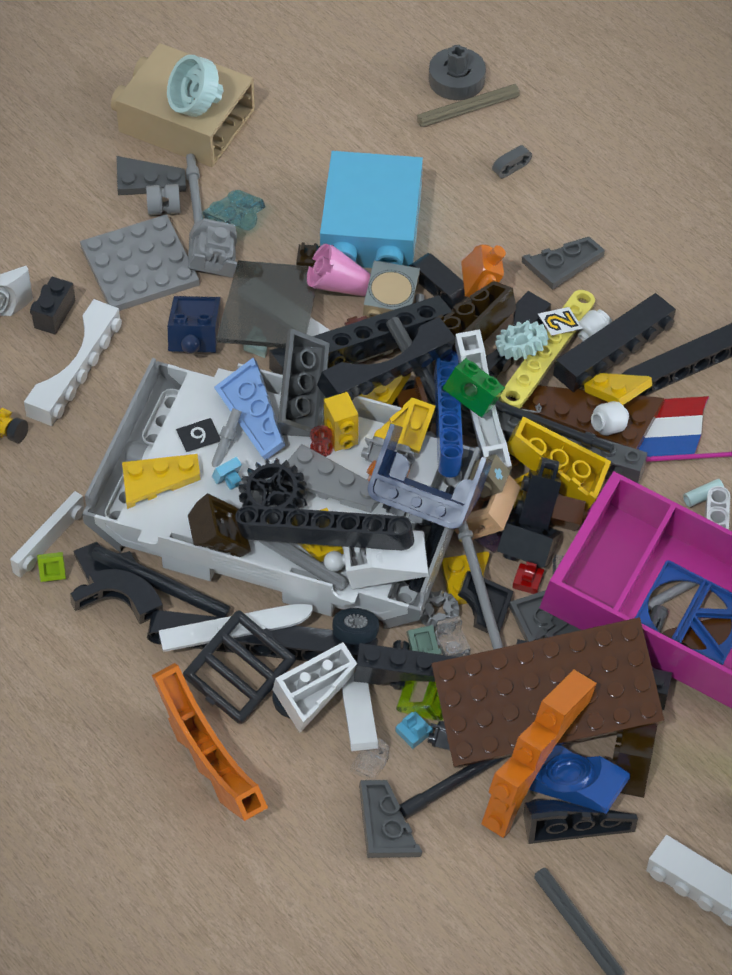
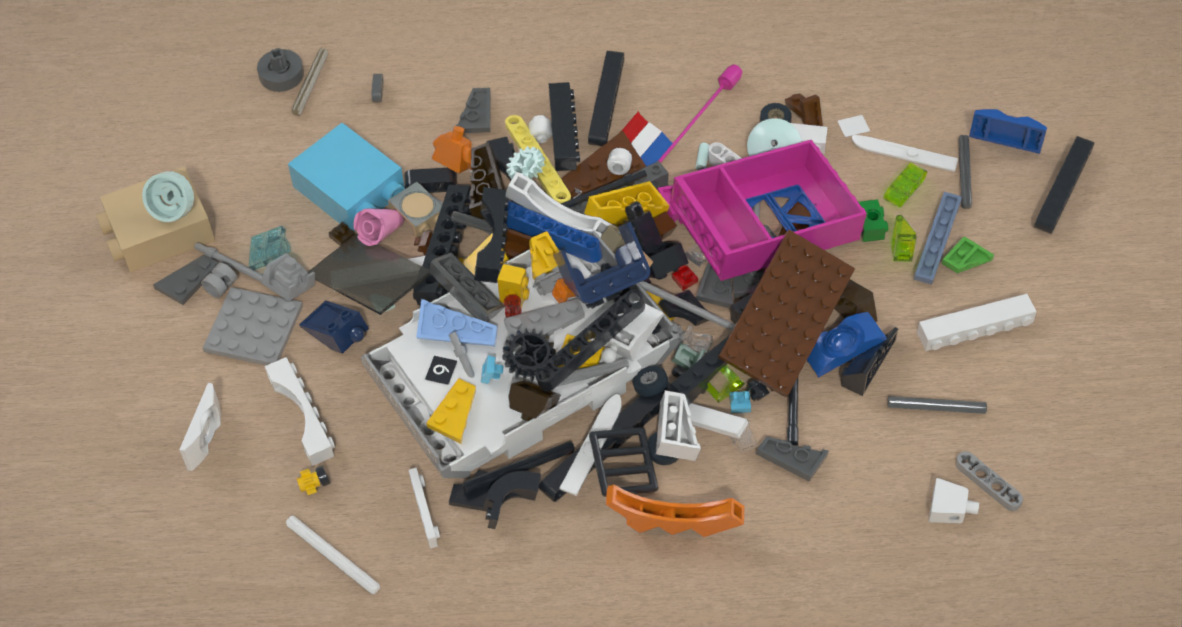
camera: 50 degrees left, 0 degrees up
black brick [30,276,76,335] -> none
lime tile [37,552,66,582] -> none
green brick [442,358,505,418] -> none
orange arch [481,670,597,838] -> none
sticker [538,307,583,335] -> none
yellow wing [584,373,652,405] -> none

